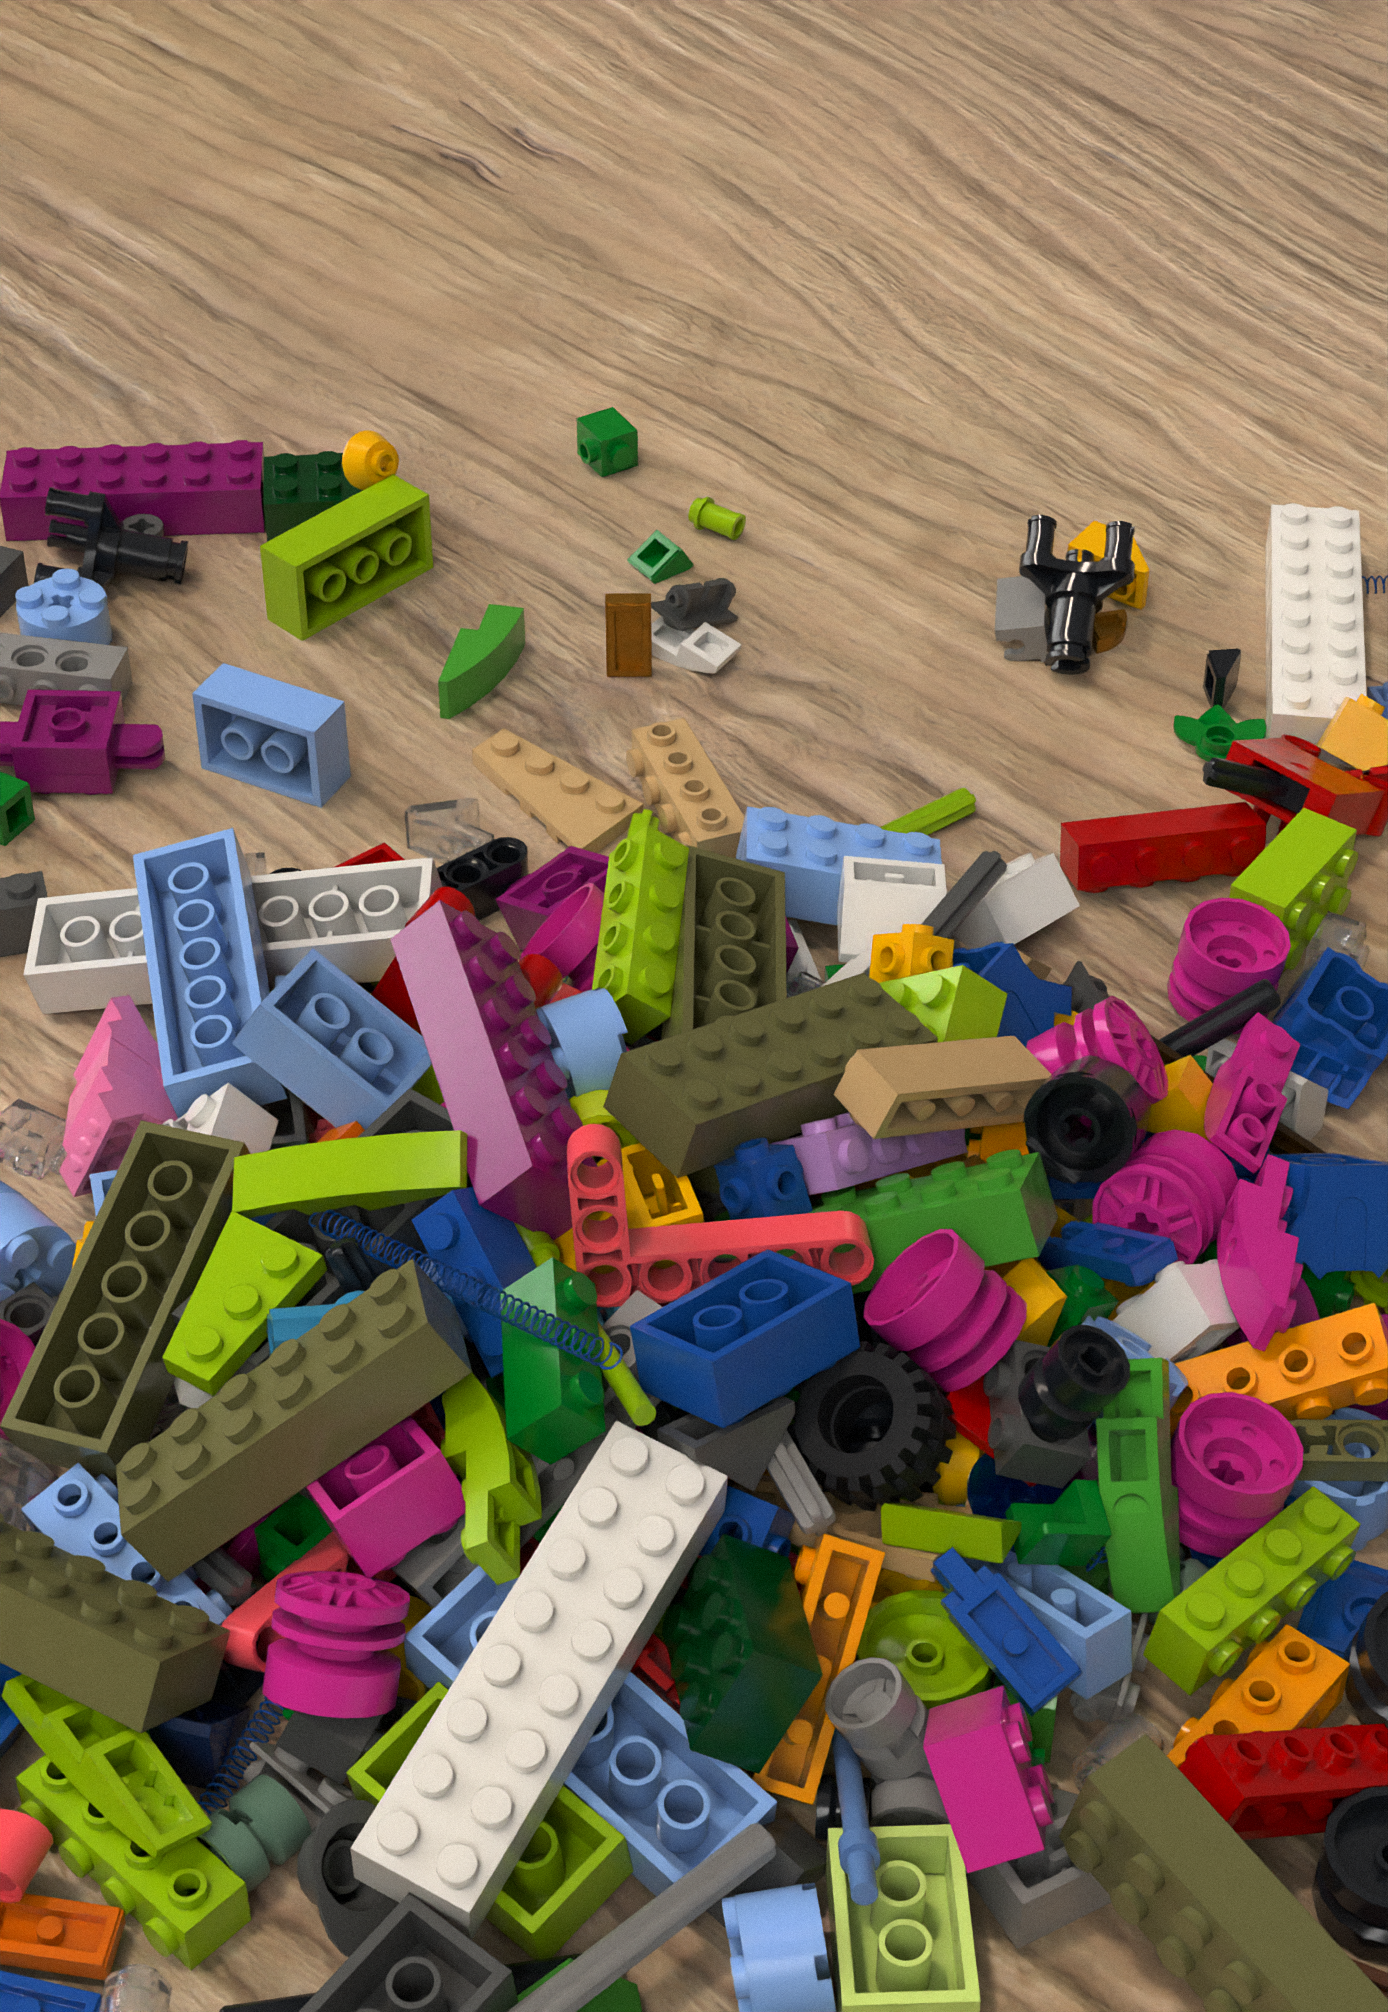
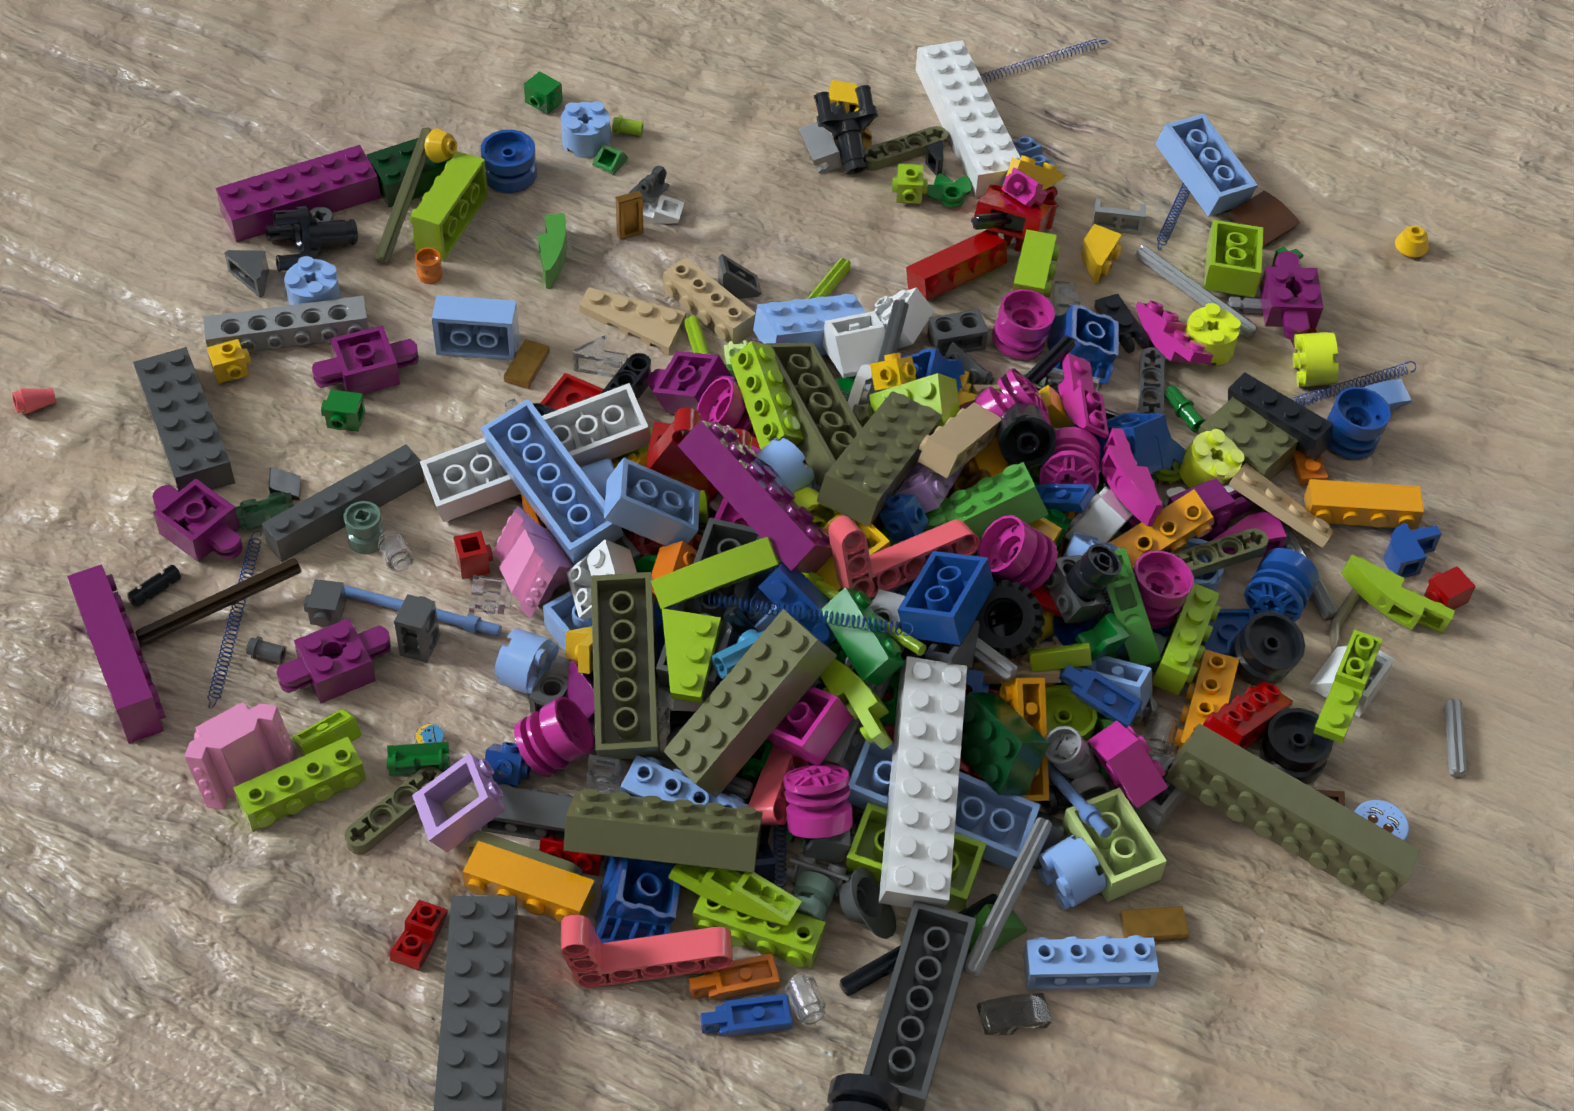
camera: 25 degrees left, 10 degrees up
none -> olive axle [375,127,432,264]
none -> orange wheel [415,248,443,284]
none -> red brick [453,531,494,579]
none -> blue wheel [481,129,537,193]
none -> pearl gold tile [504,339,550,389]
none -> light blue brick [561,101,611,158]
none -> dark grey slope [718,254,762,299]
none -> olive beam [864,126,948,171]
none -> lime brick [892,164,928,204]
none -> dark grey brick [927,309,988,357]
none -> dark pink hips [1002,167,1047,208]

